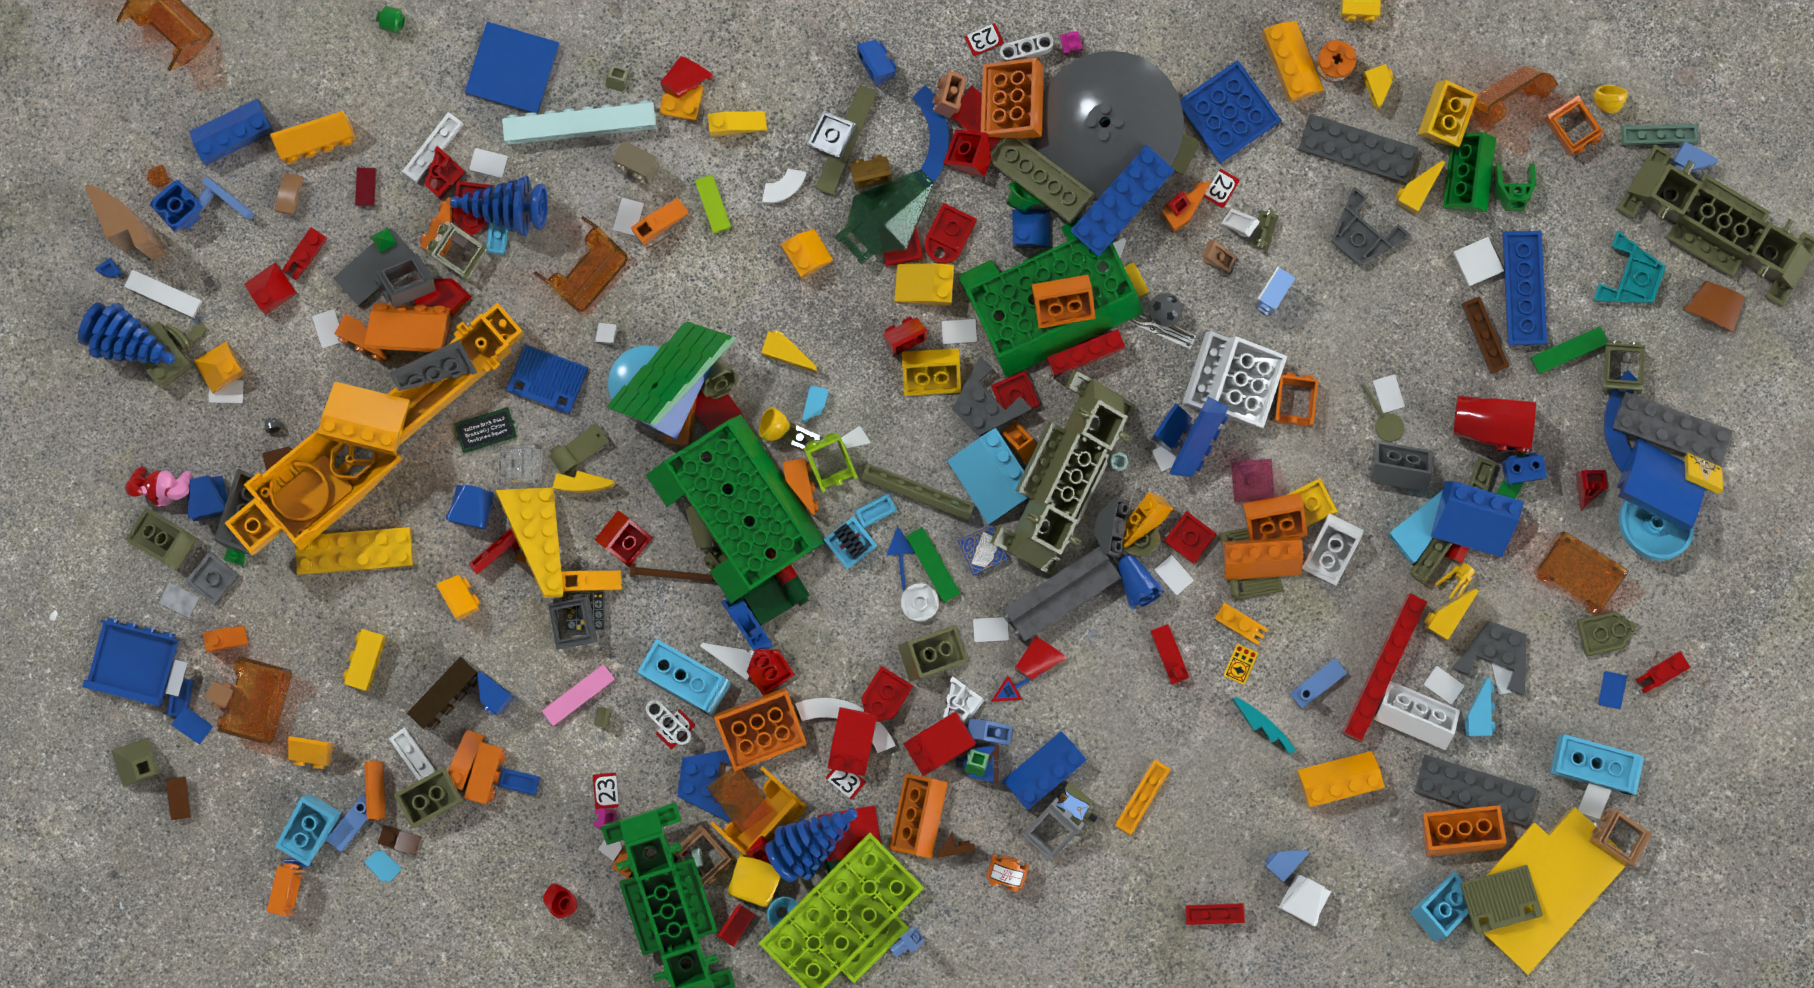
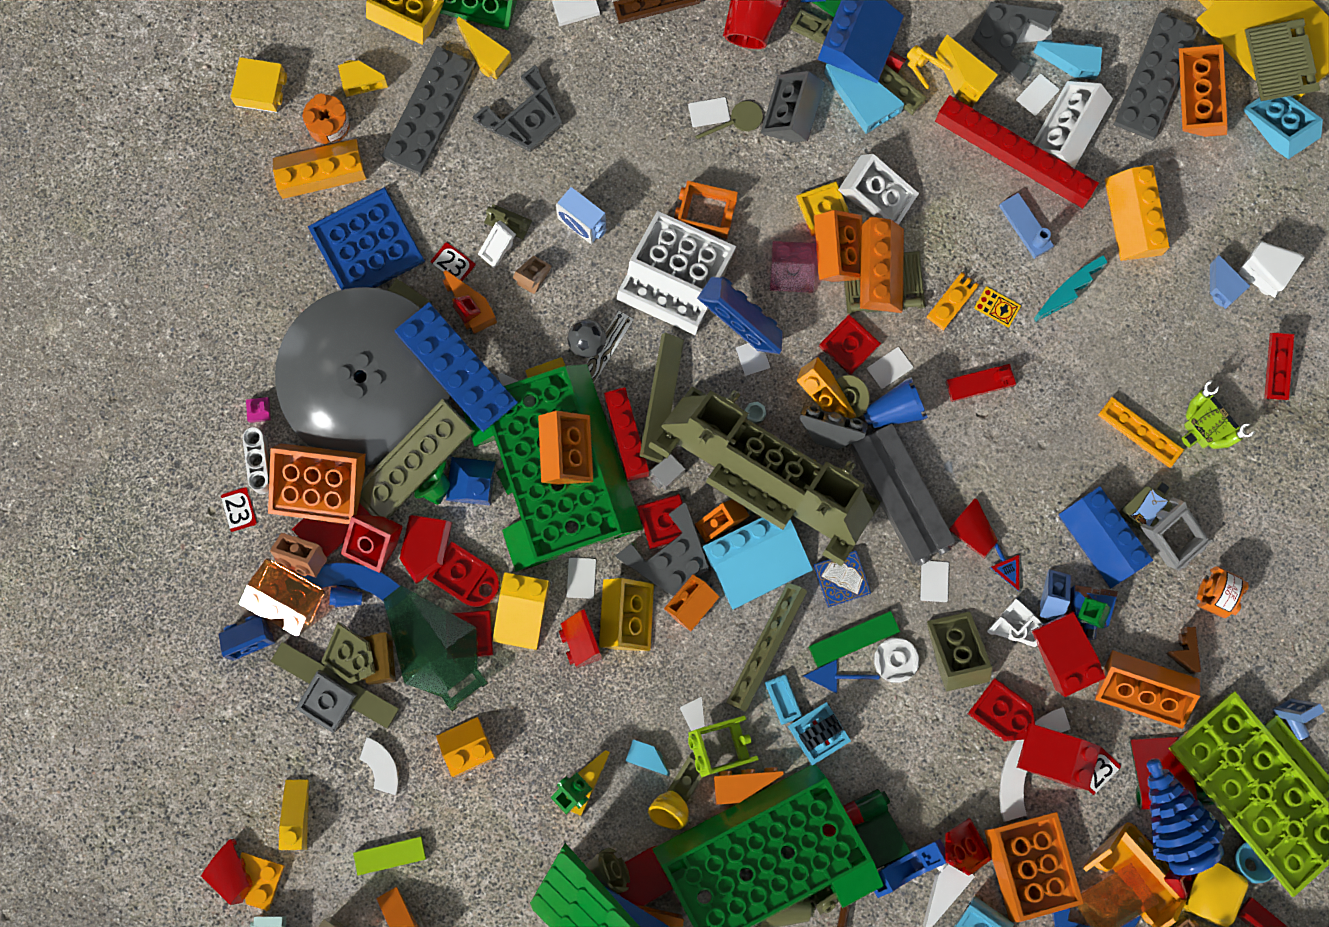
camera: 85 degrees left, 5 degrees down
blue slope [1151,403,1193,452] -> none
none -> clear orange slope [239,558,325,637]
none -> olive tile [321,622,376,683]
none -> blue cone [329,585,363,608]
none -> red tile [399,515,452,584]
none -> green brick [550,772,592,815]
none -> olive tile [640,332,684,463]
none -> light grey brick [650,454,685,491]
none -> orange brick [664,574,719,631]
none -> lime torso [1182,380,1255,449]

